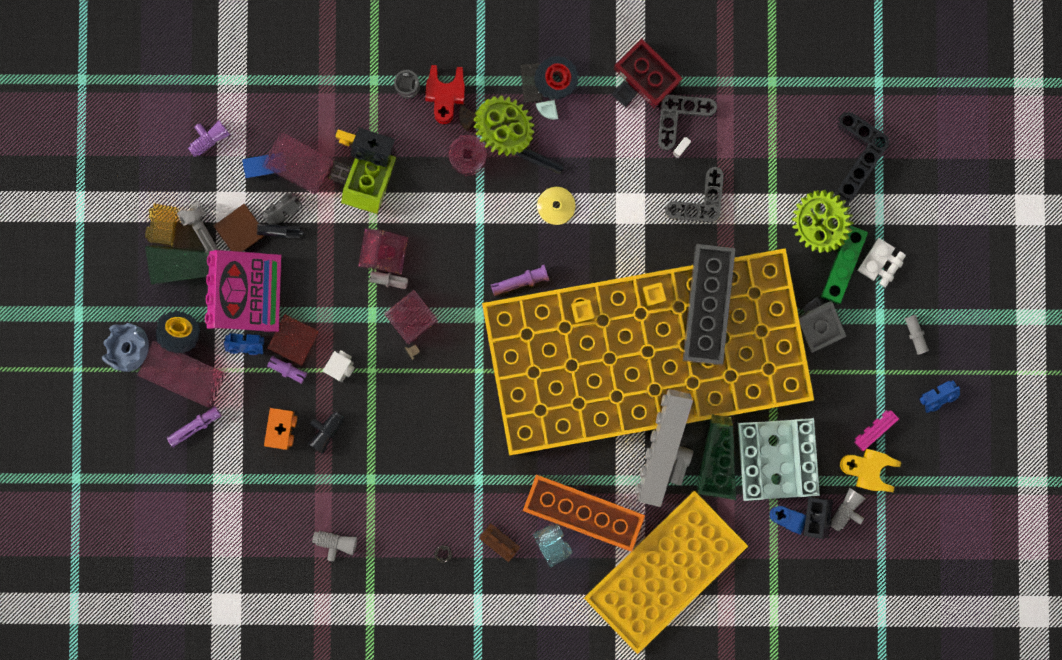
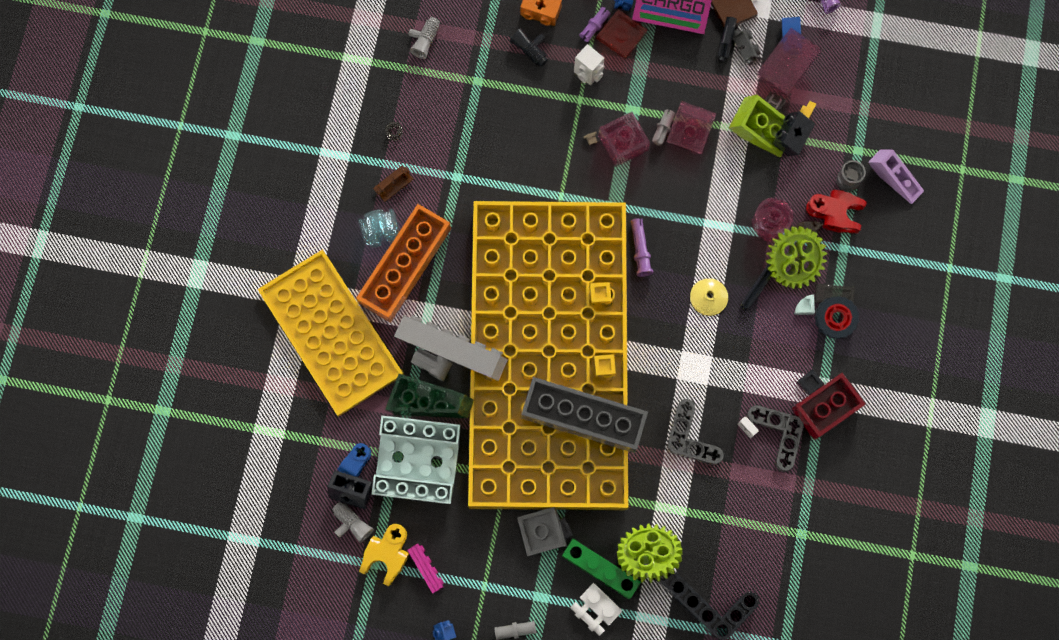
camera: 100 degrees right, 10 degrees down
none -> lavender slope [868,150,924,204]

